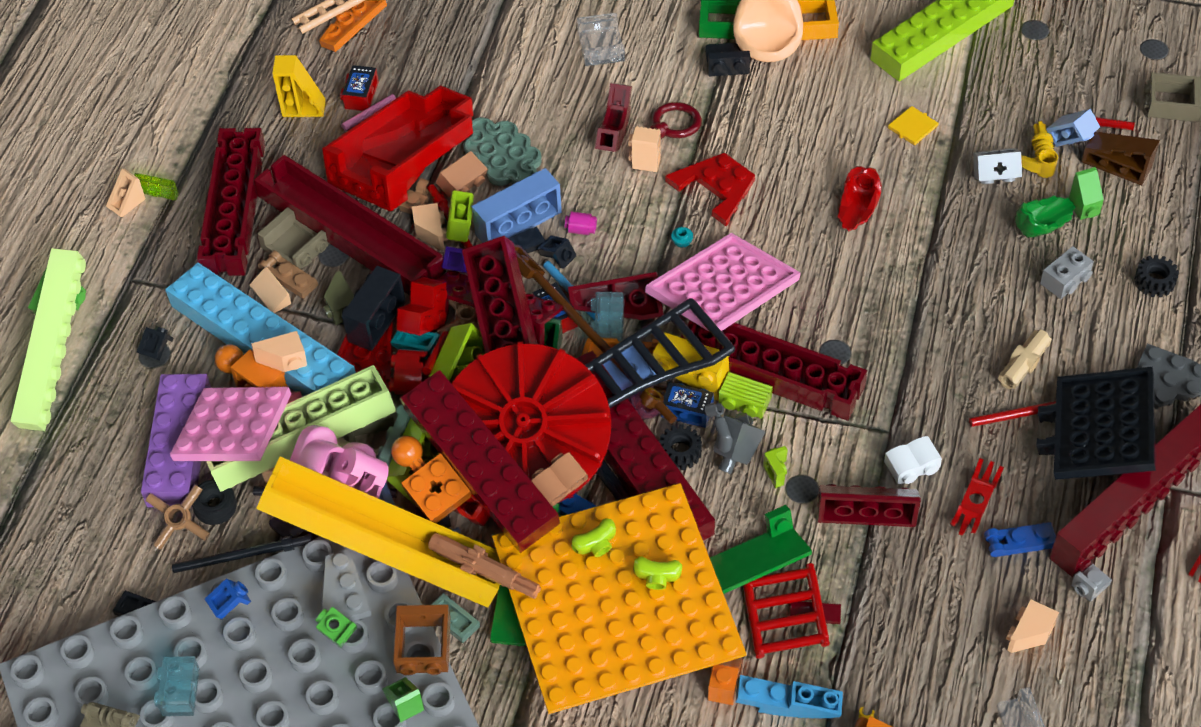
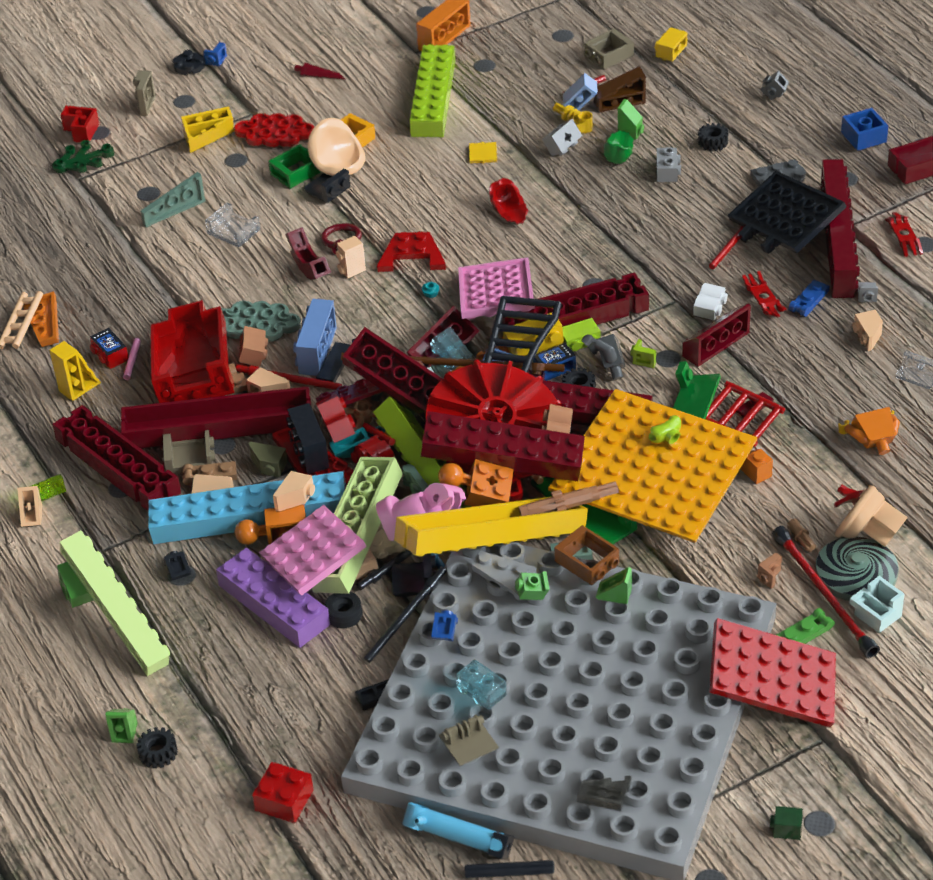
camera: 45 degrees left, 10 degrees down
medium nougat bar [146,485,210,550] -> none
dark purple brick [442,246,467,273] -> none
lime brick [446,190,474,242] -> none
dark pink brick [565,211,597,235] -> none
lime piece [571,518,616,557] -> none
dark azure slope [735,675,843,718] -> none
tan piece [998,329,1052,389] -> none

